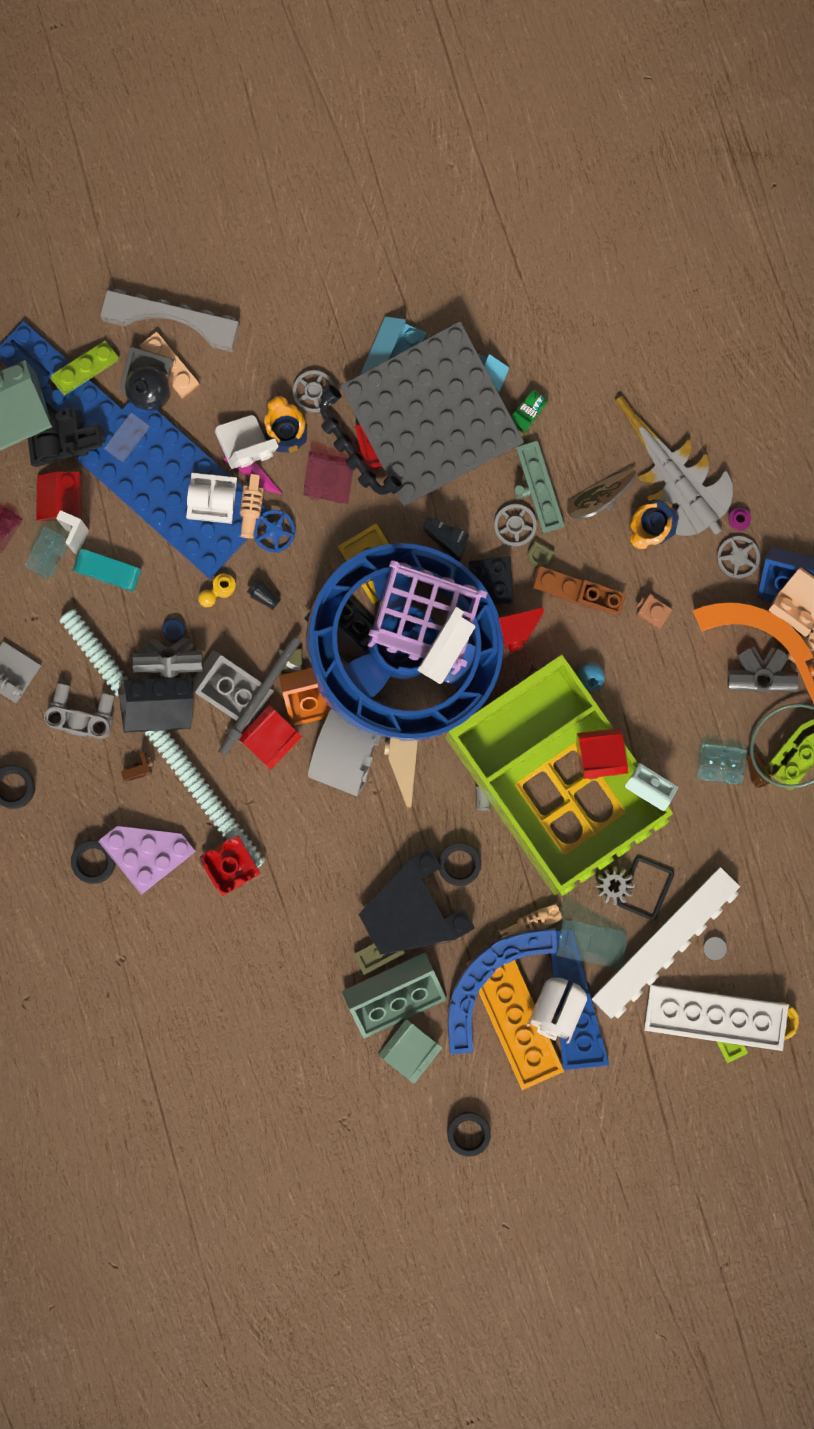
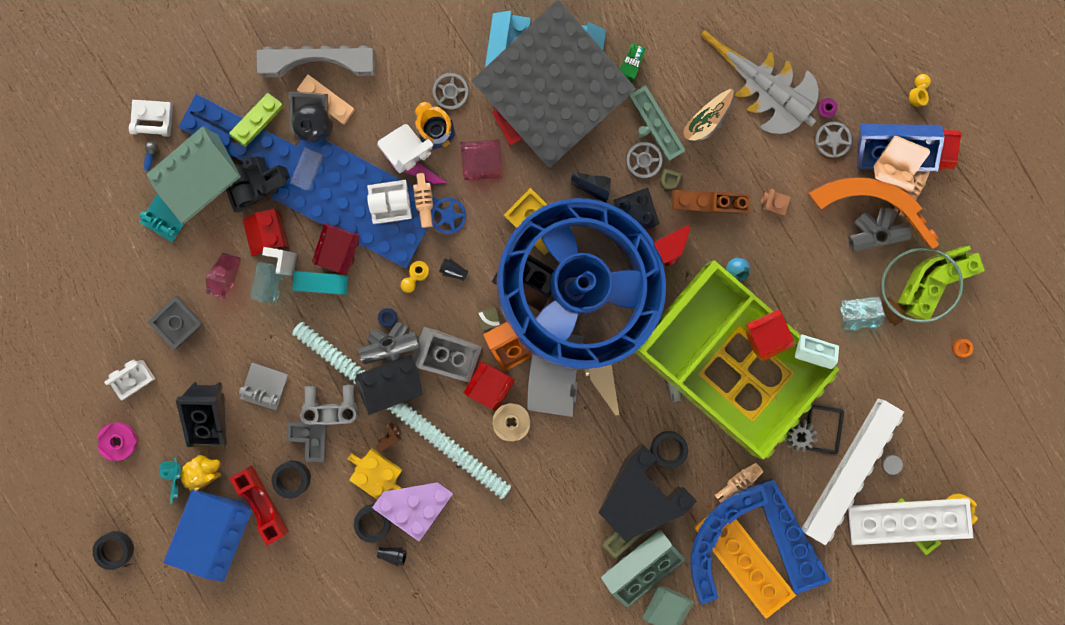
camera: 15 degrees left, 5 degrees up
red slope [200,834,261,896] -> none
dark grey bar [218,637,300,756] -> none
black bar [320,384,403,495] -> none
lavender window [368,561,487,675] -> none
white panel [417,607,475,684] -> none
white cylinder [527,978,587,1044] -> none
clear light blue piece [557,919,627,968] -> none
piece [630,499,679,549] -> none
none -> dark grey plate [287,421,327,462]
none -> dark red slope [312,223,360,274]
none -> yellow plate [347,448,402,500]
none -> black cone [377,547,407,567]
none -> tan plate [492,402,531,441]

